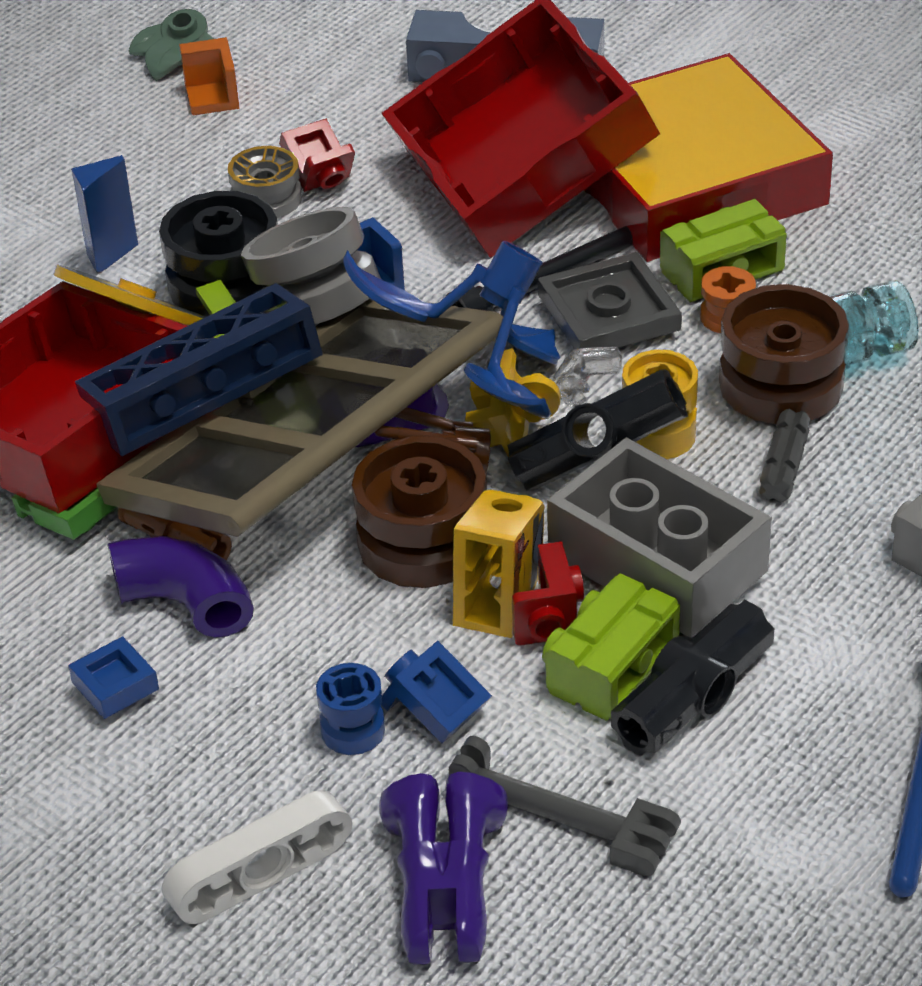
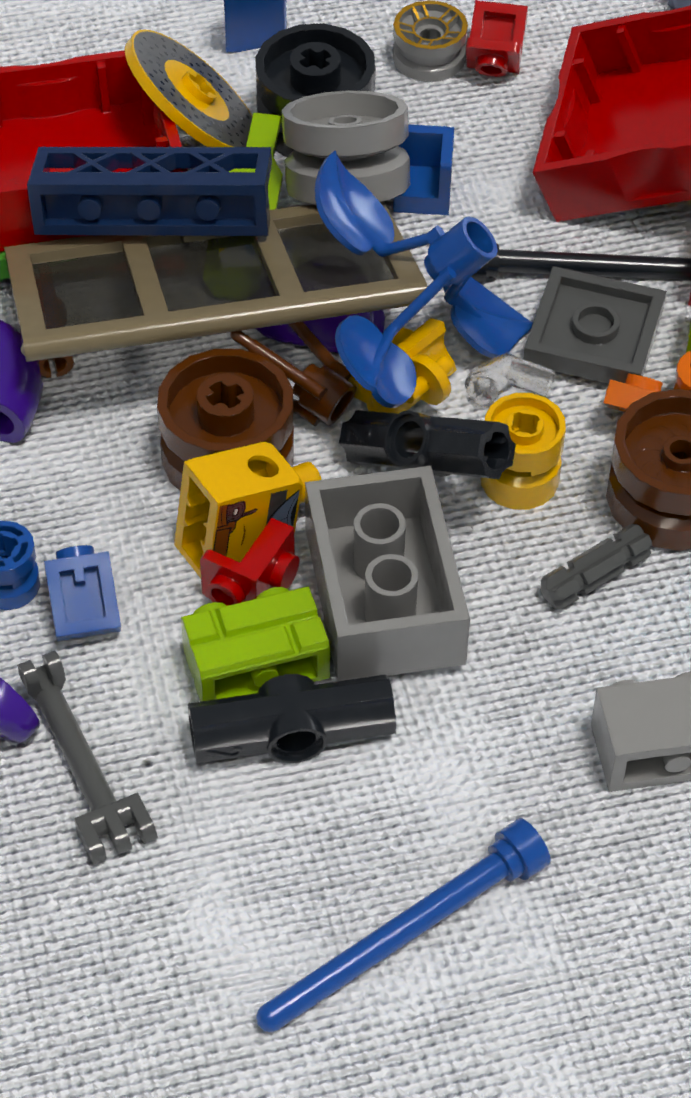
camera: 35 degrees right, 10 degrees up
none -> orange plate [603,373,663,412]

